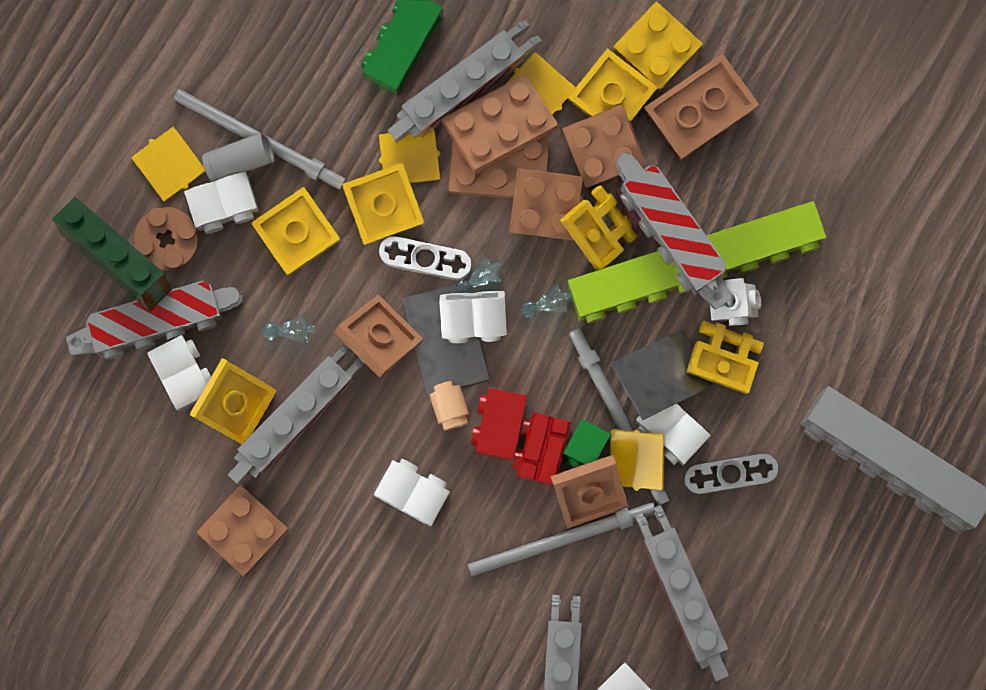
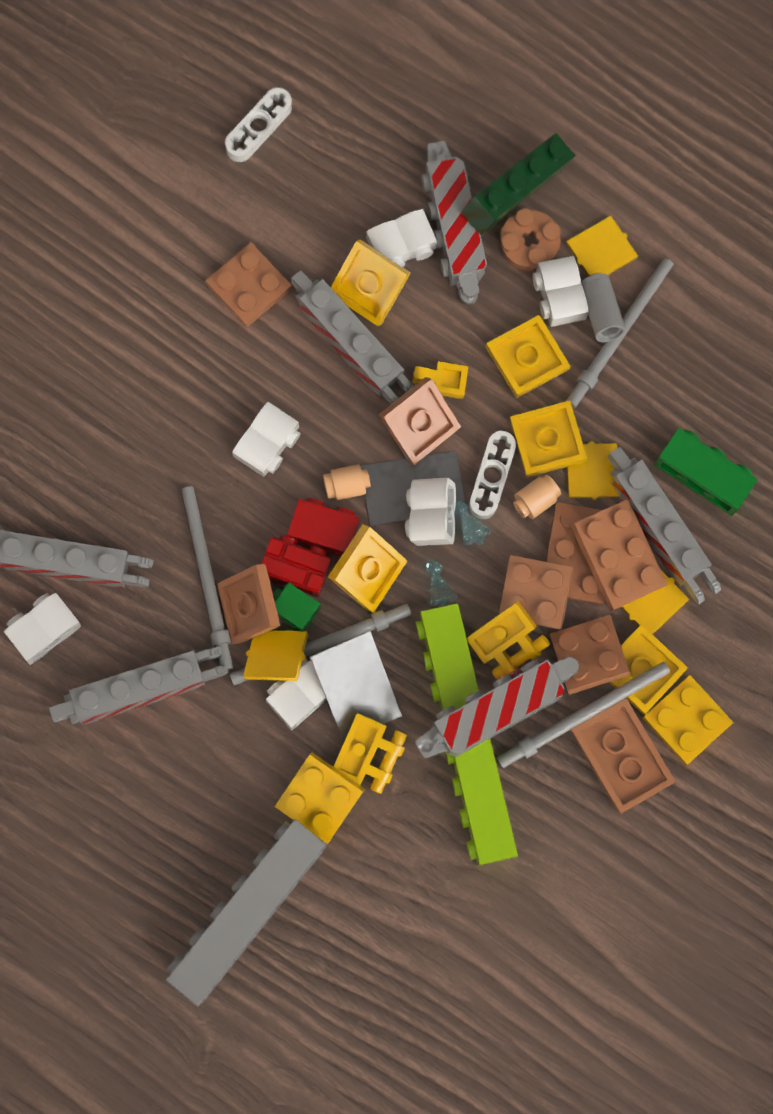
camera: 85 degrees right, 5 degrees down
clear light blue piece [262,313,314,345] -> none
light grey beam [684,454,778,495] -> none
white brick [710,278,761,326] -> none
none -> white beam [225,88,292,162]
none -> yellow plate [274,752,365,844]
none -> yellow plate [328,524,407,613]
none -> yellow plate [412,361,469,399]
none -> light grey bar [497,661,670,768]
none -> light nougat brick [513,475,561,520]

